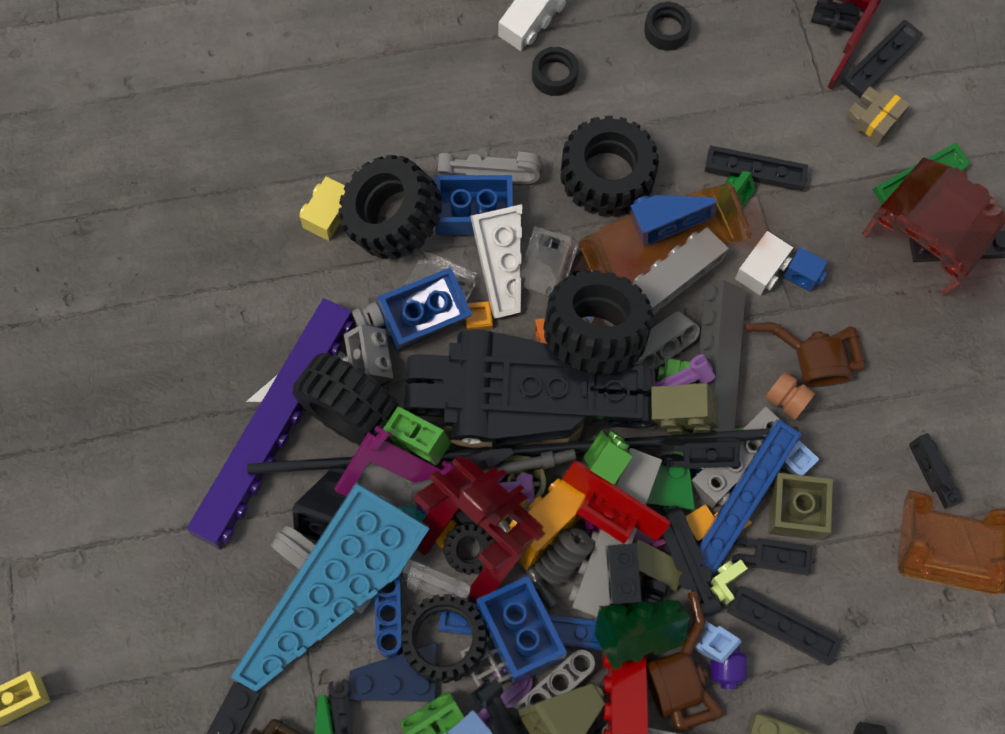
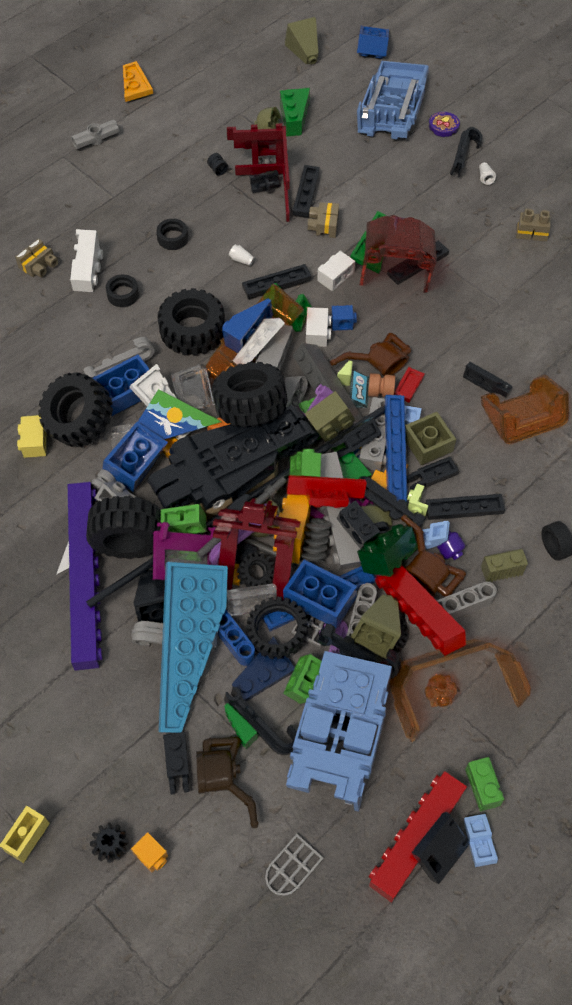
camera: 30 degrees left, 10 degrees down
none -> sticker [138,389,222,439]
none -> white wing [225,318,285,371]
none -> white cone [229,244,255,266]
none -> green hinge [288,294,311,332]
none -> white brick [317,251,355,291]
none -> yellowish green slope [337,361,352,386]
none -> slope [350,370,369,408]
none -> red tile [394,367,425,403]

